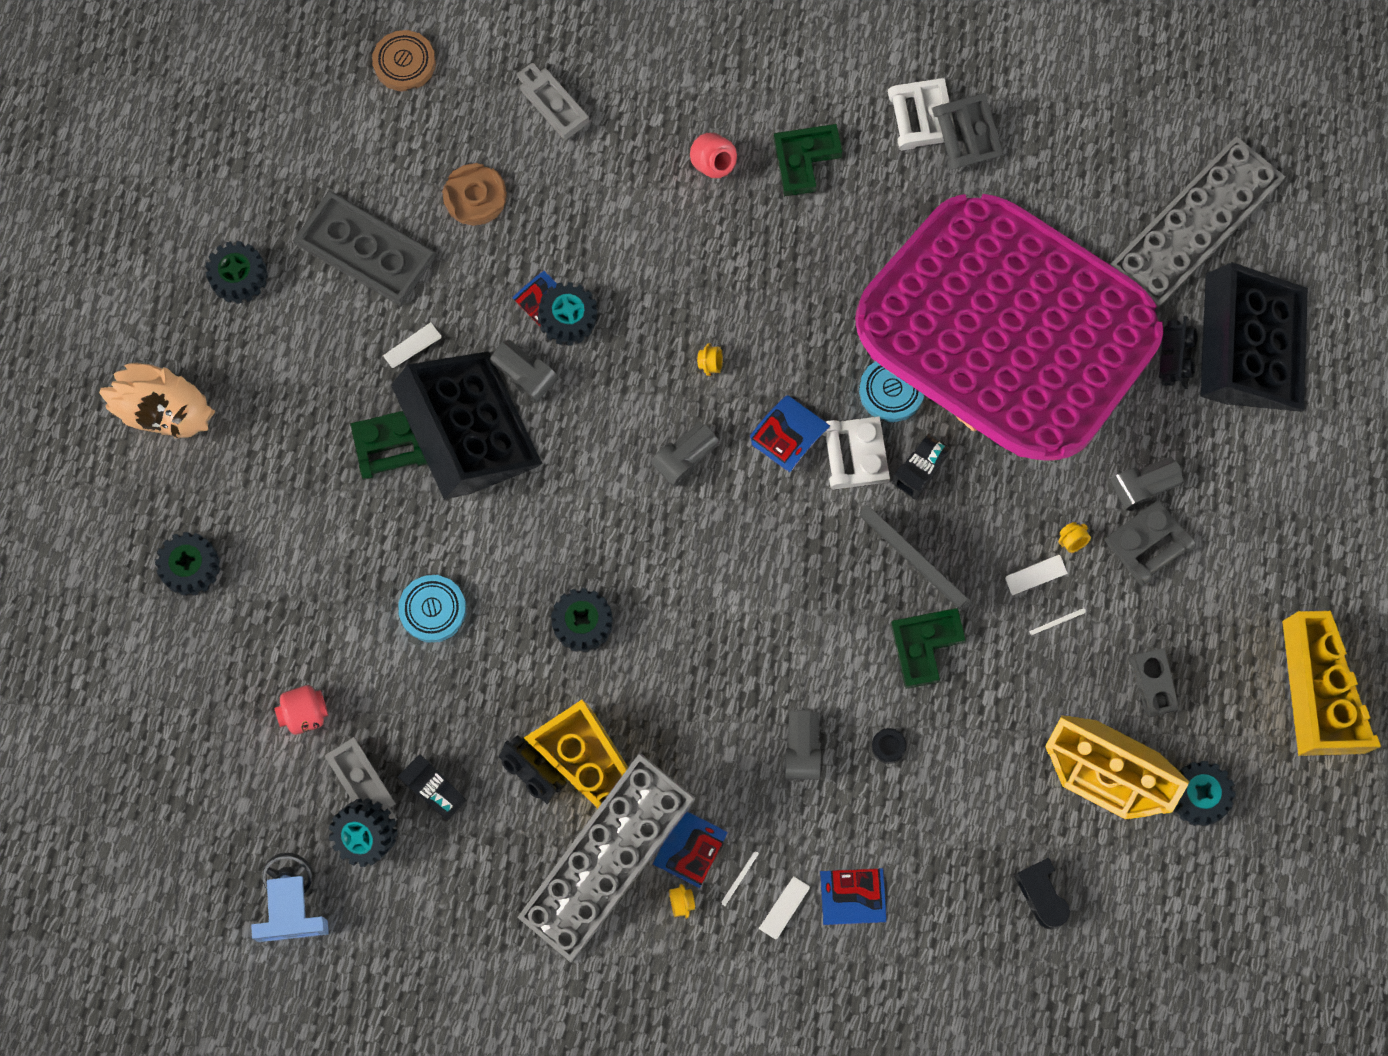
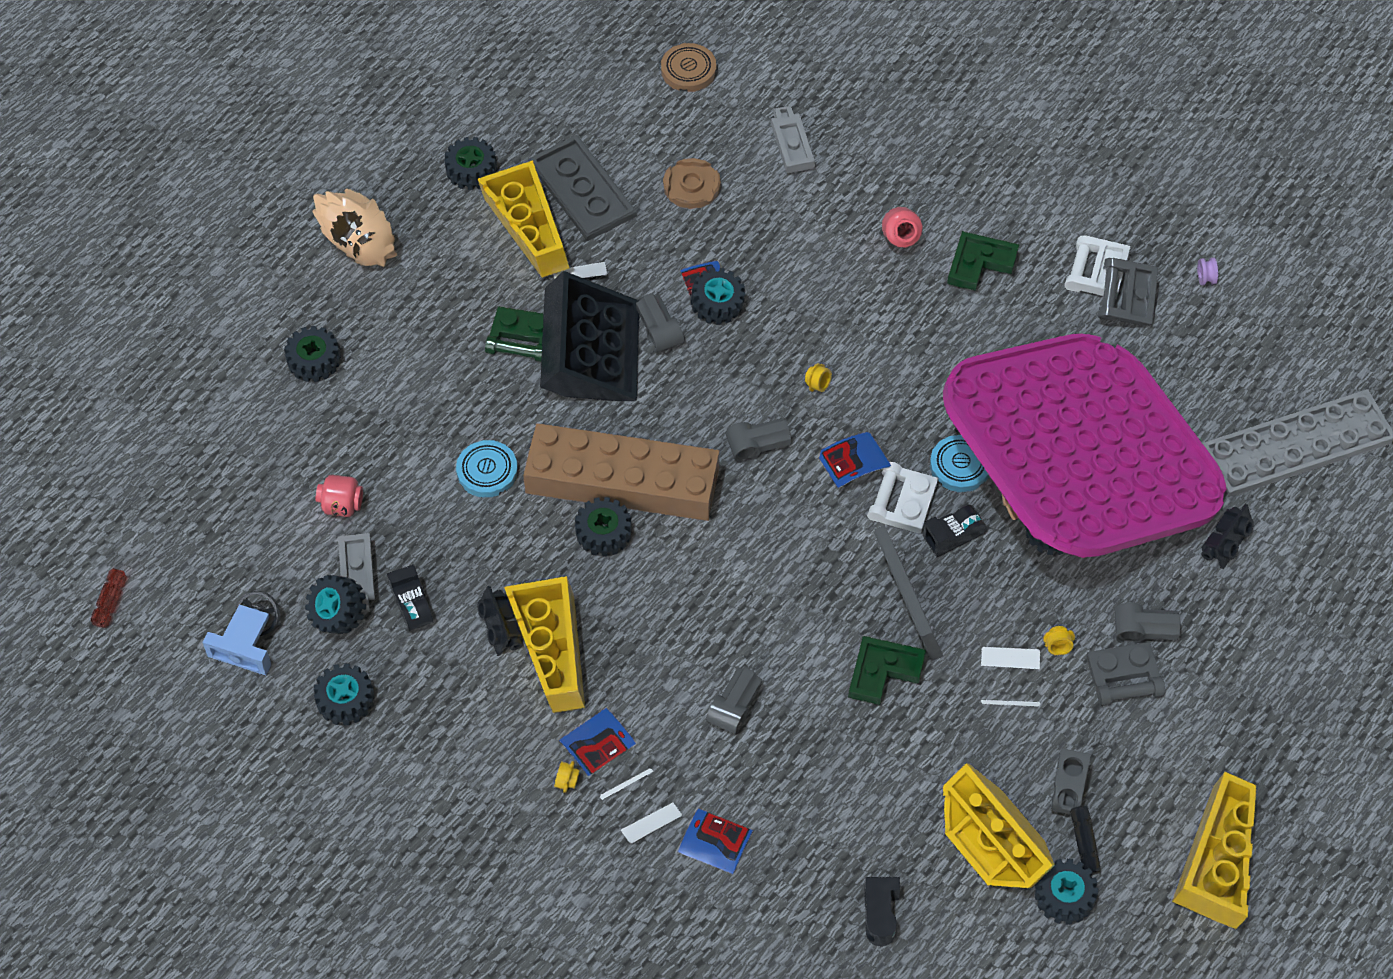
camera: 25 degrees right, 15 degrees down
light grey plate [517,753,695,962] -> none
black tile [871,728,907,764] -> none
black slope [1200,262,1308,412] -> none
none -> clear red axle [90,568,127,628]
none -> black wheel [313,663,374,726]
none -> yellow wedge [478,160,570,278]
none -> medium nougat brick [523,423,719,521]
none -> black axle [1070,806,1101,872]
none -> lavender bush [1197,258,1218,285]

